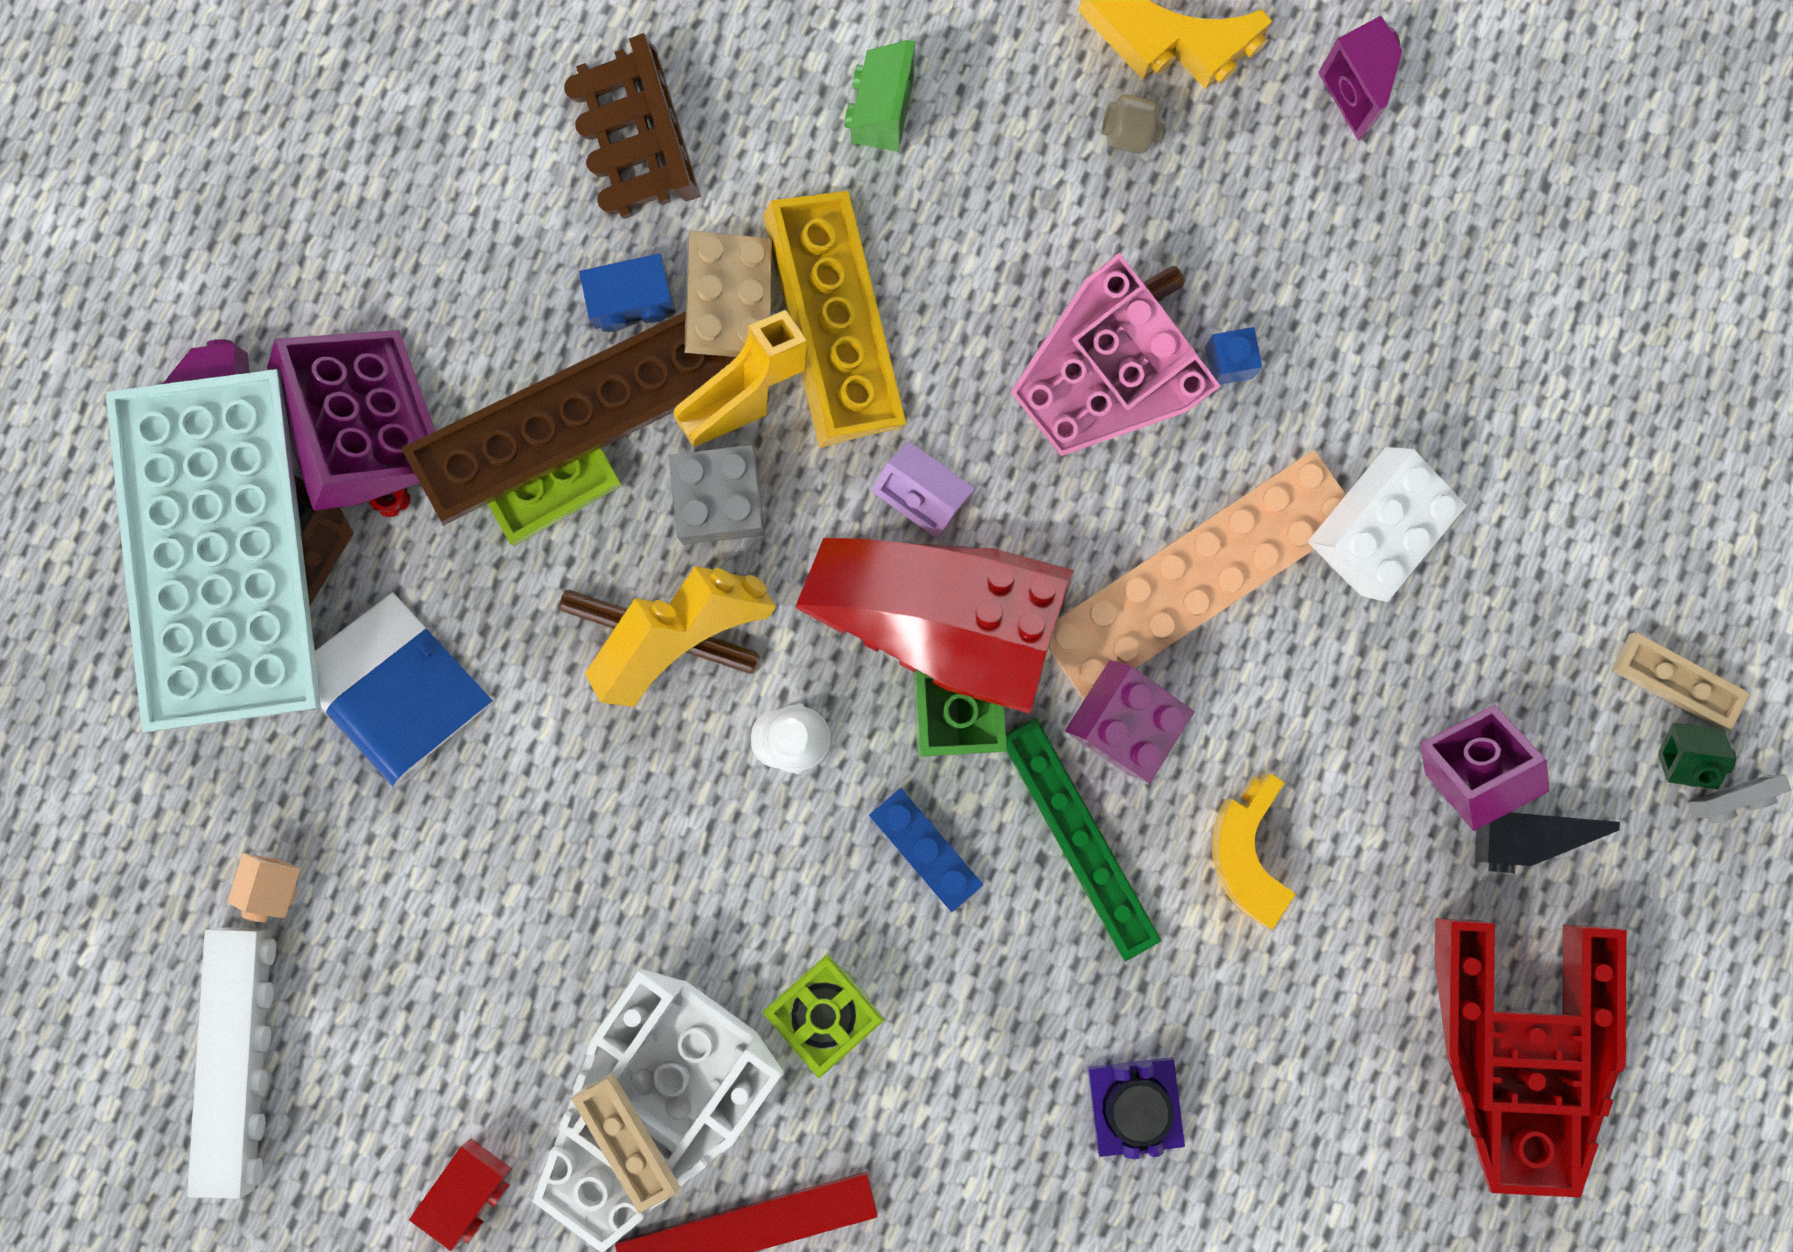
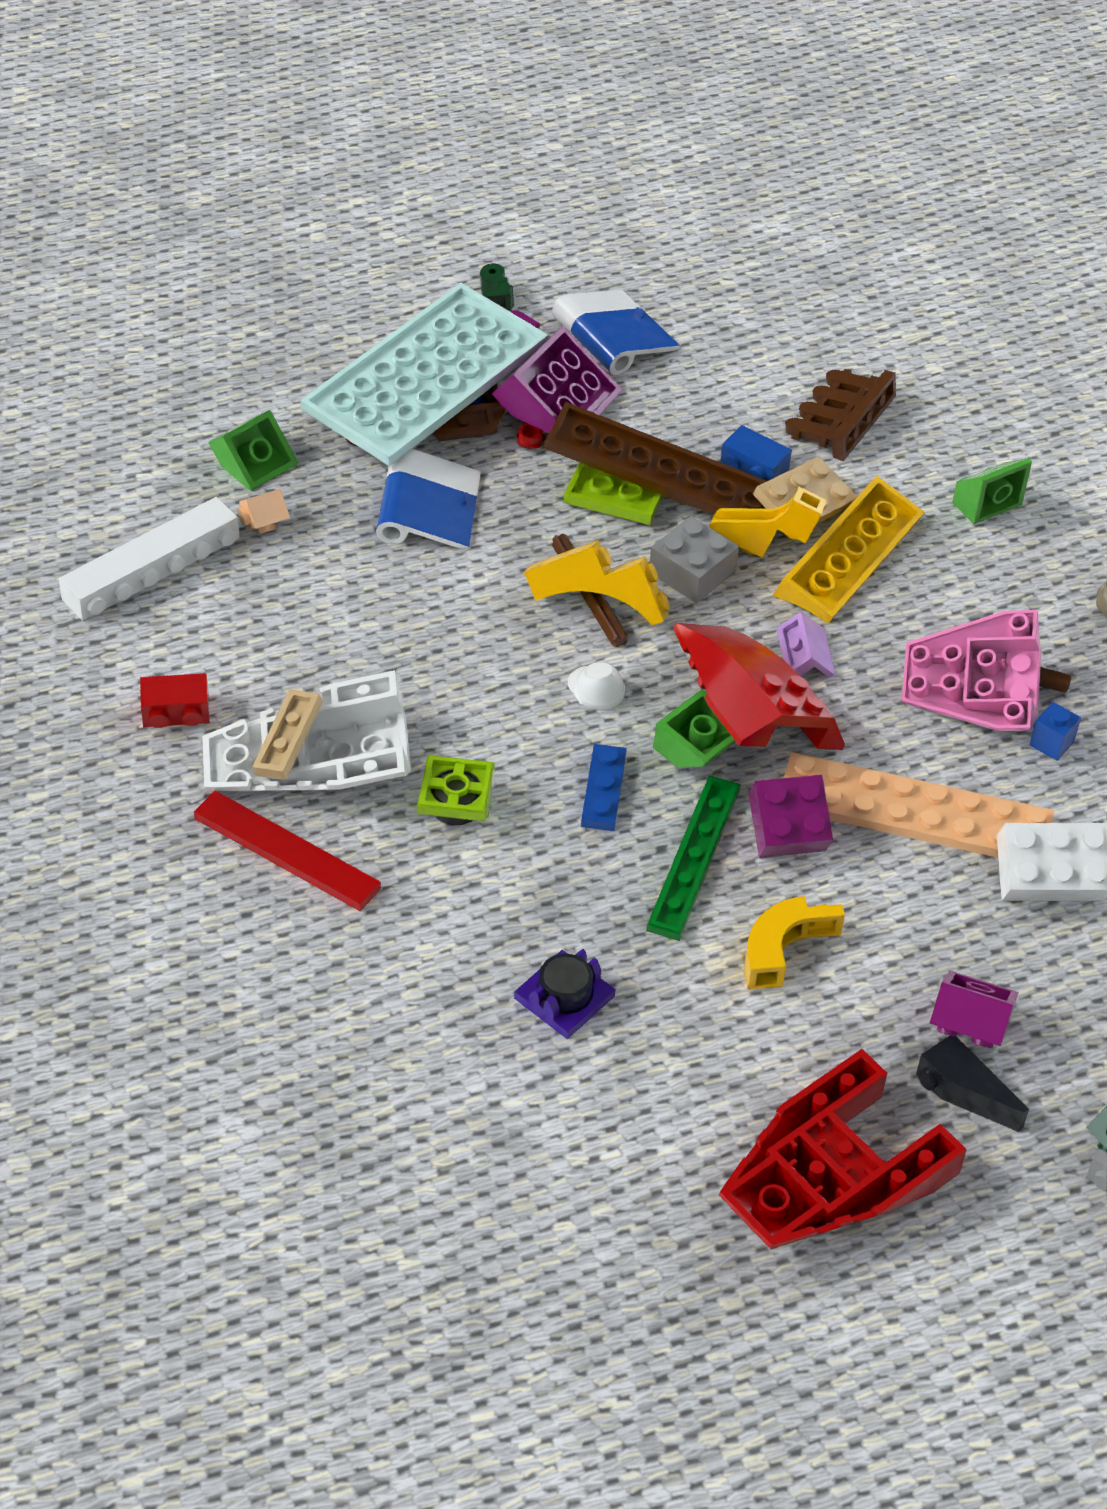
camera: 45 degrees right, 35 degrees down
none -> bright green slope [208,410,299,491]
none -> dark green leg [480,263,514,311]
none -> blue door [552,290,680,375]

